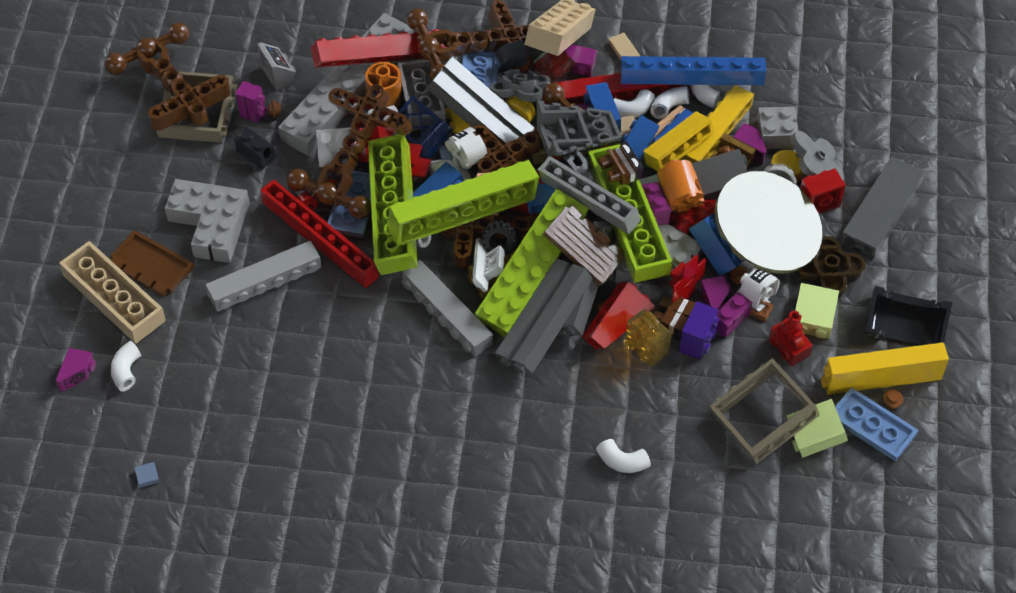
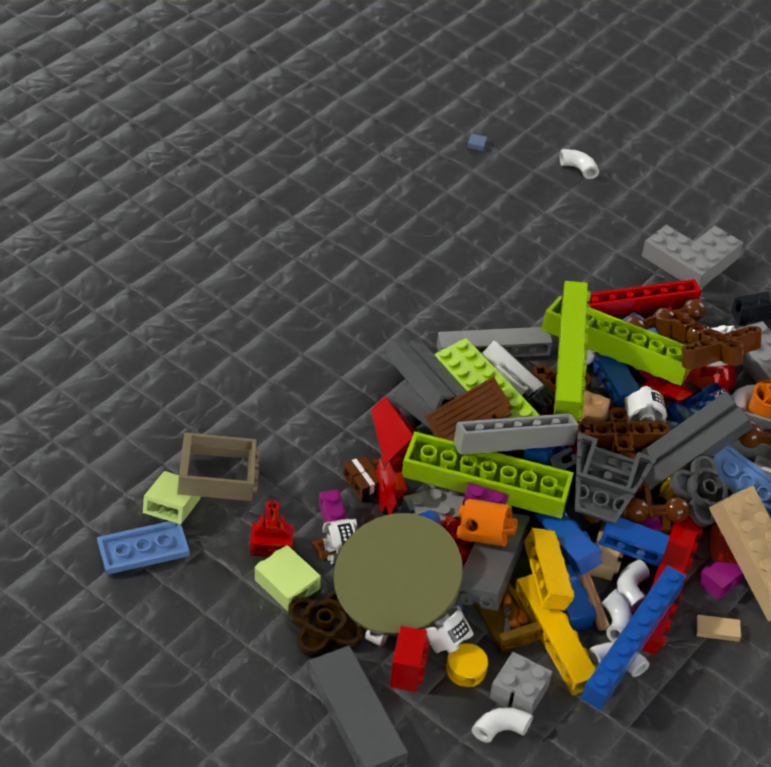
camera: 120 degrees right, 10 degrees down
magenta slope [56,348,96,392] -> none
tan brick [59,241,166,344] -> none
reddish brown hinge [111,230,195,296] -> none
light grey brick [206,240,321,311] -> none
white cylinder [596,439,651,473] -> none
reddish brown hips [599,141,643,185] -> none
clear yellow brick [625,309,671,367] -> none
dark purple brick [679,301,720,360] -> none
magenta slope [700,276,731,310] -> none
magenta slope [733,123,766,164] -> none
plant [790,131,844,181] -> none
yellow brick [821,343,949,395] -> none
black windscreen [865,286,953,345] -> none
dark orange plate [883,390,903,409] -> none
none -> white cylinder [472,708,533,743]

